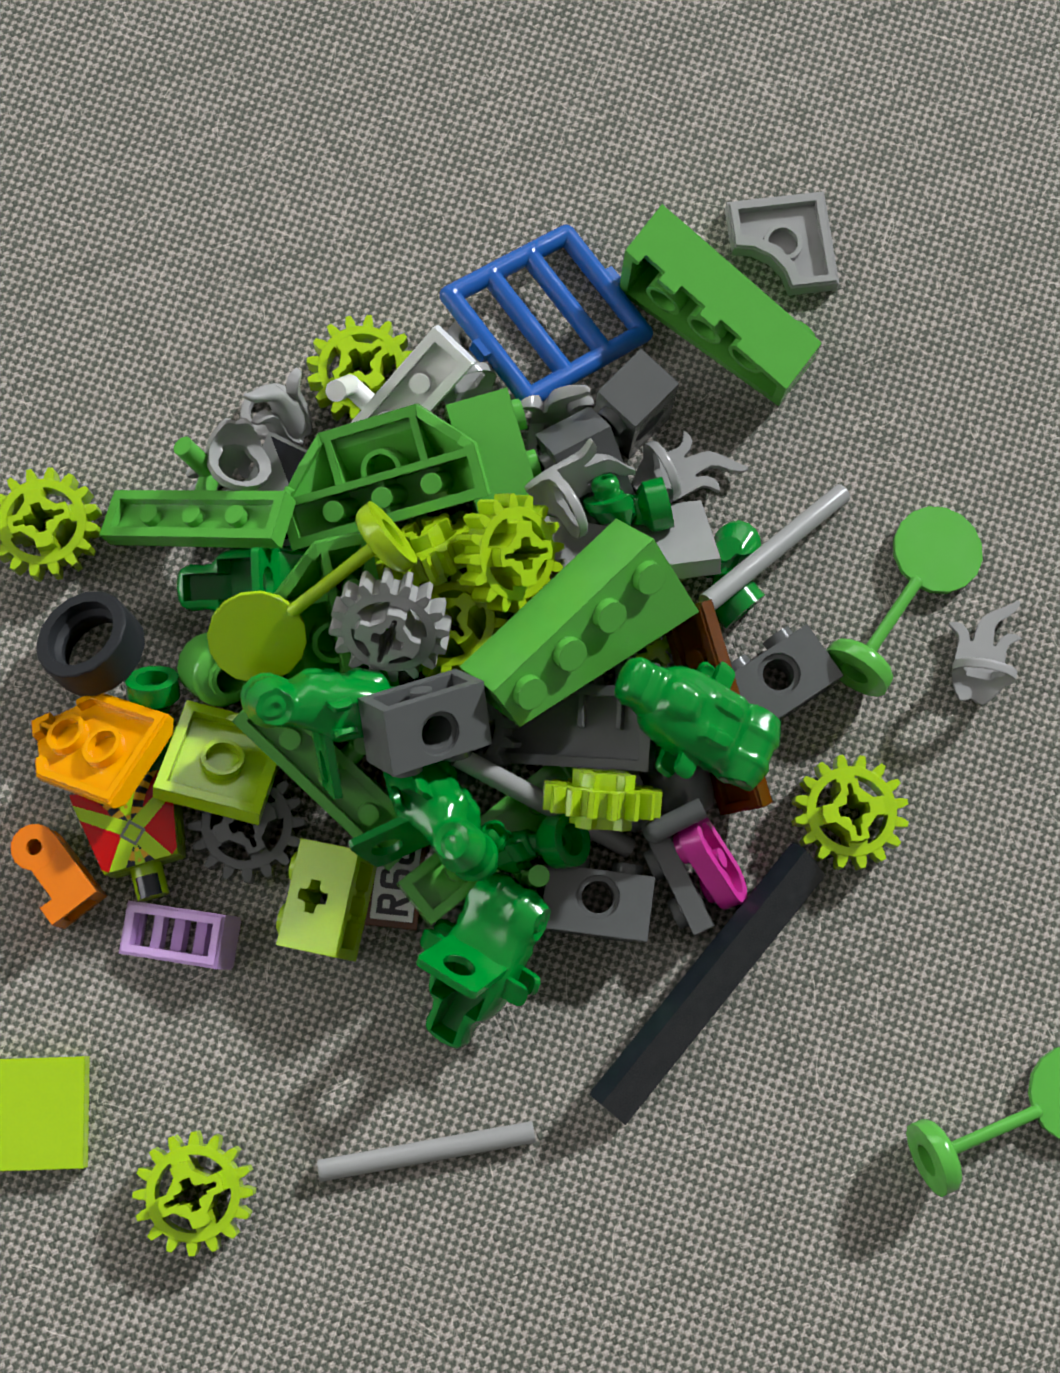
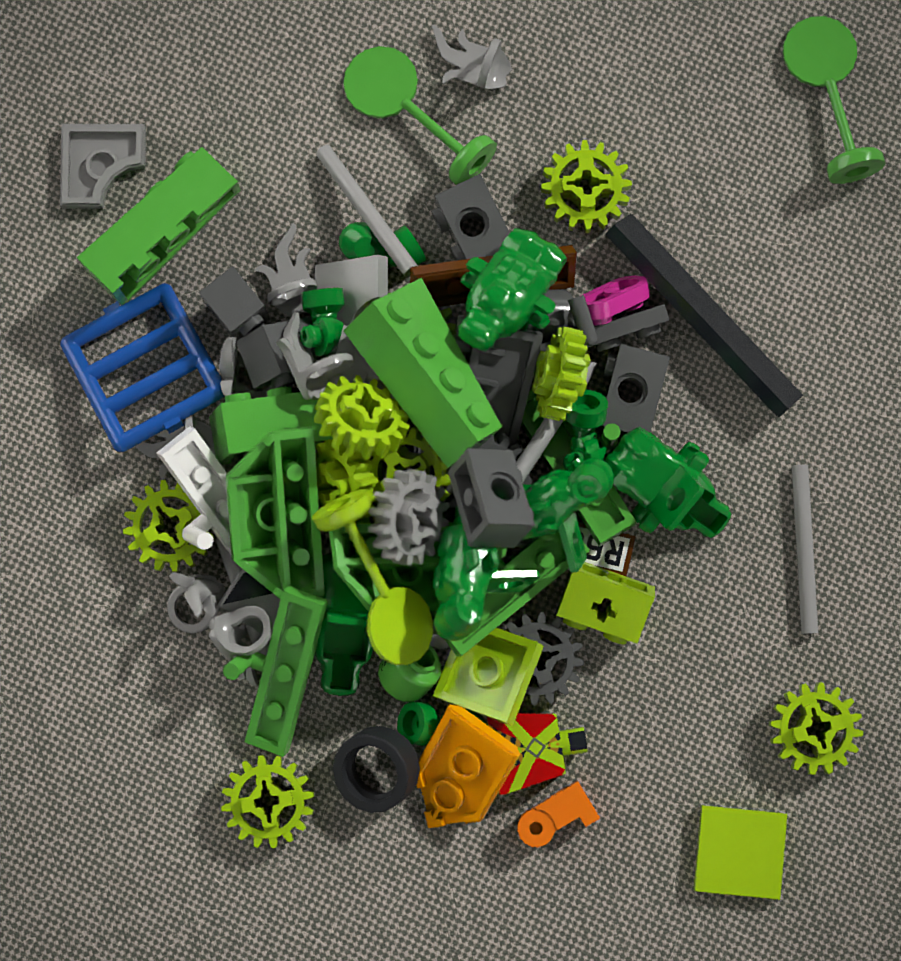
camera: 80 degrees left, 5 degrees up
lavender slope [119,900,241,970] -> none

